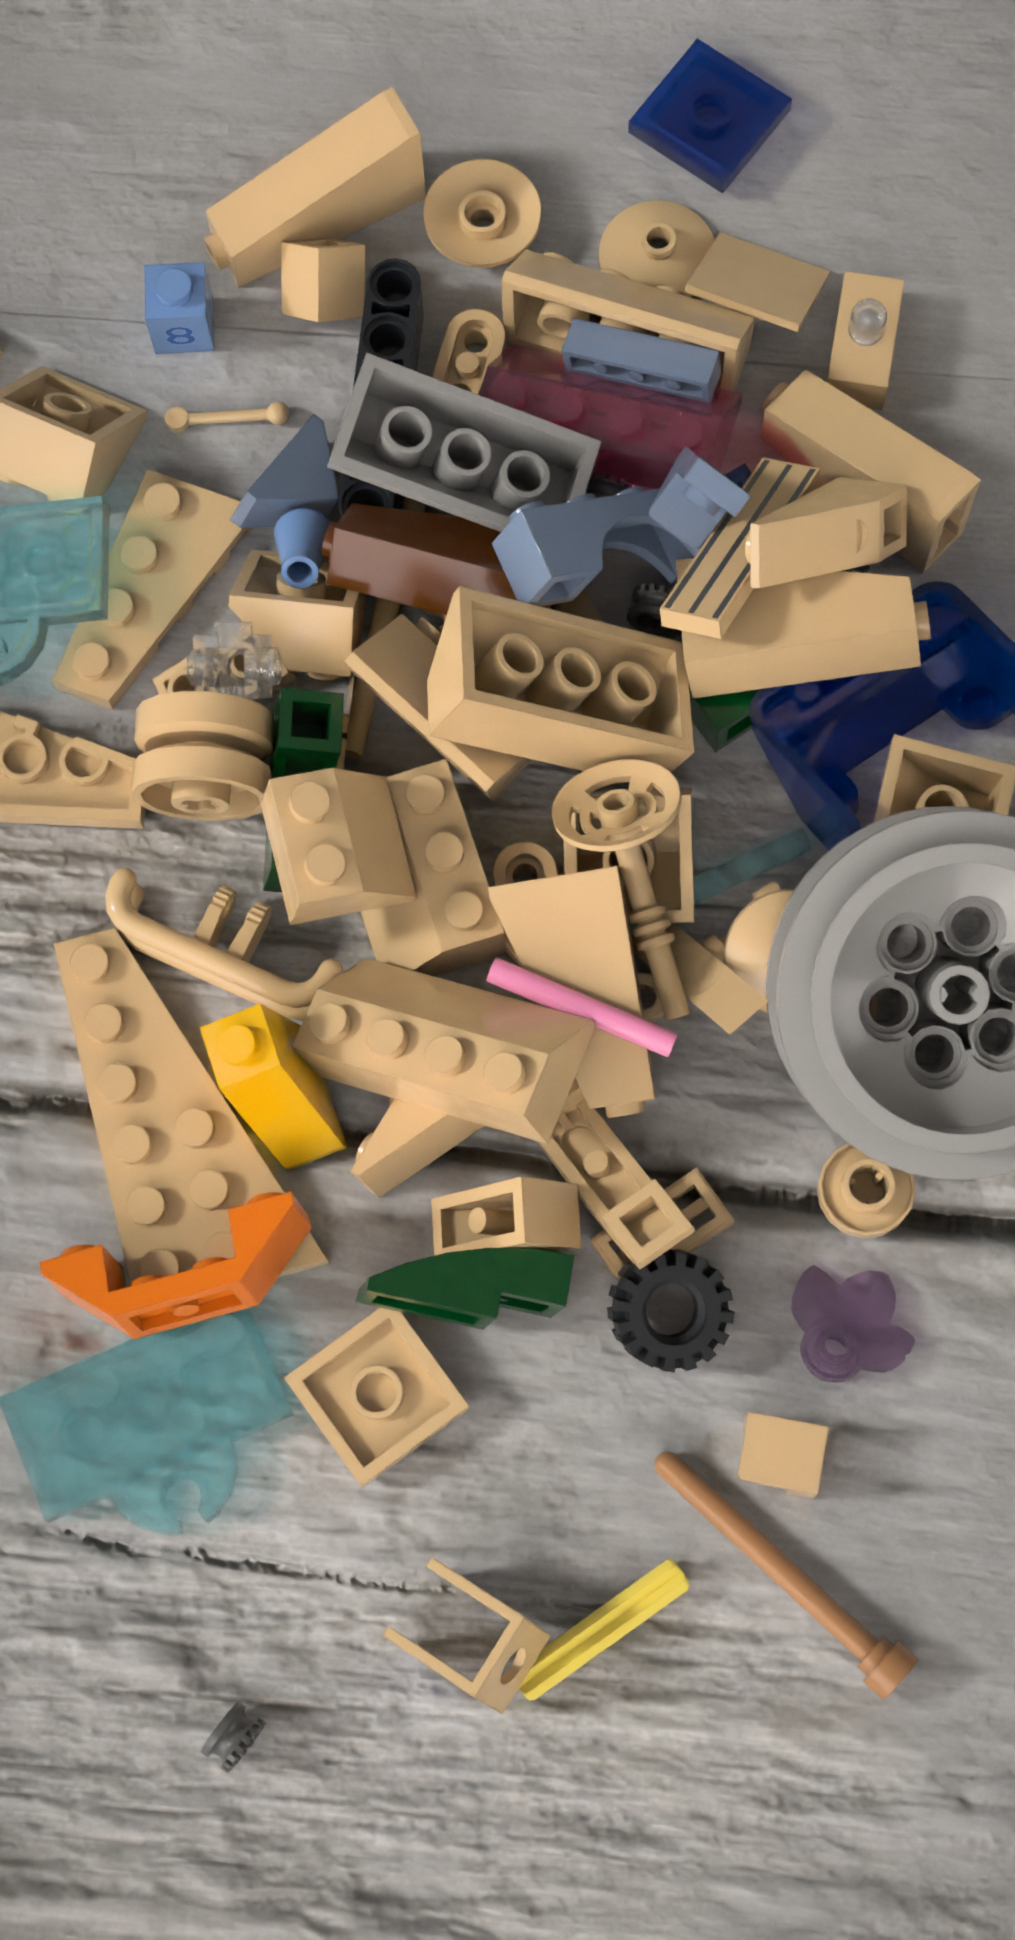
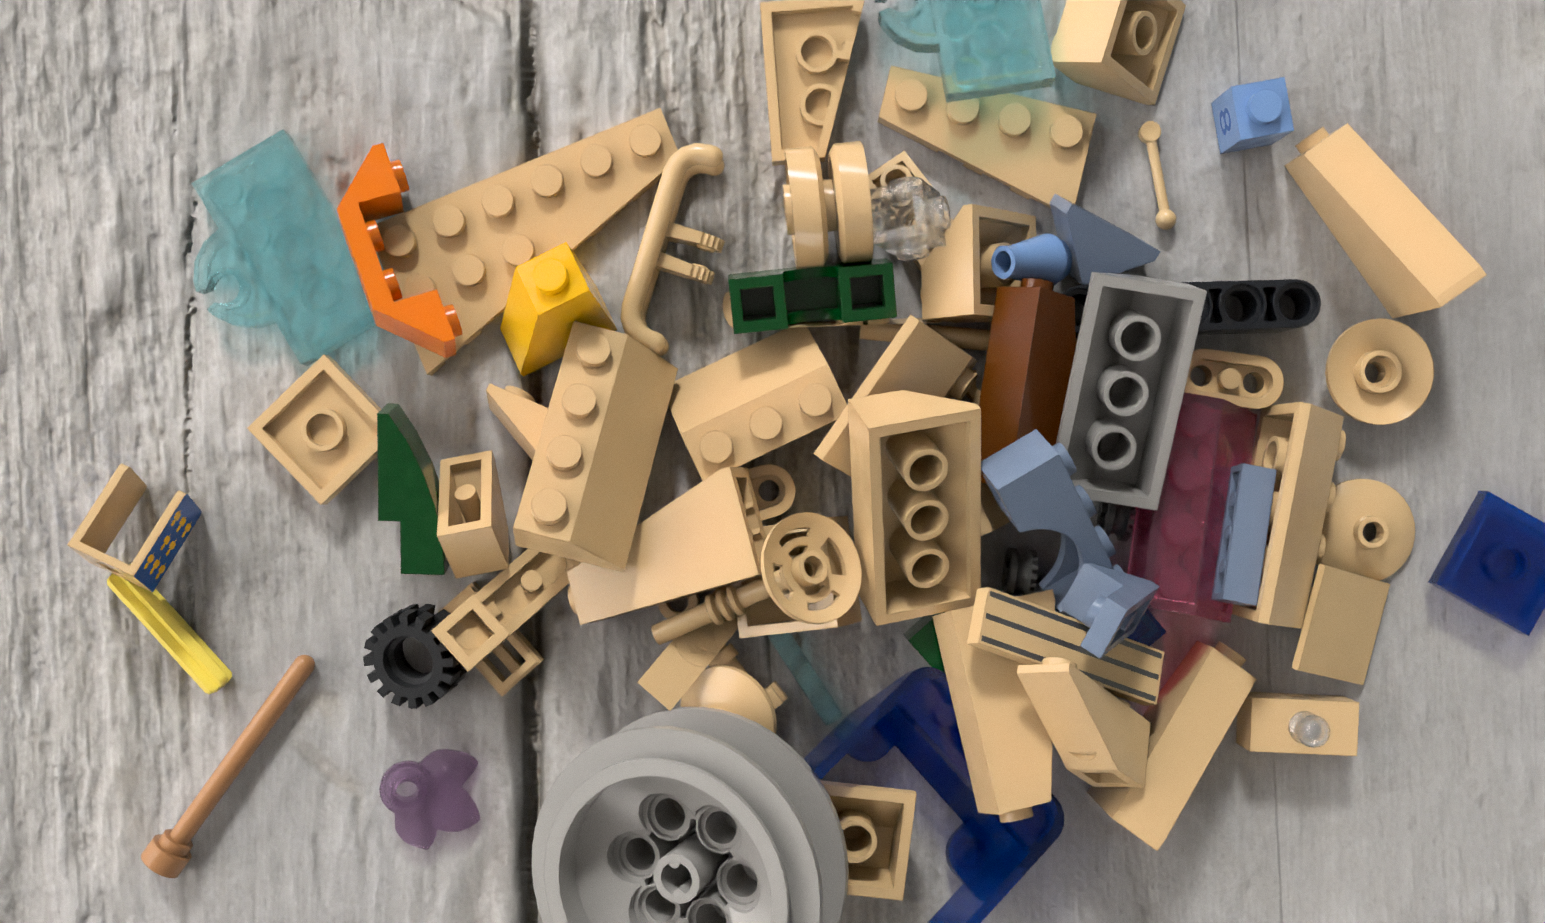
camera: 80 degrees right, 15 degrees up
dark grey bush [201,1702,266,1773] -> none
tan slope [261,768,417,925] -> none
tan panel [281,238,365,322] -> none
bright pink bar [486,957,678,1058] -> none
tan panel [737,1412,829,1499] -> none
tan plate [817,1143,916,1239] -> none

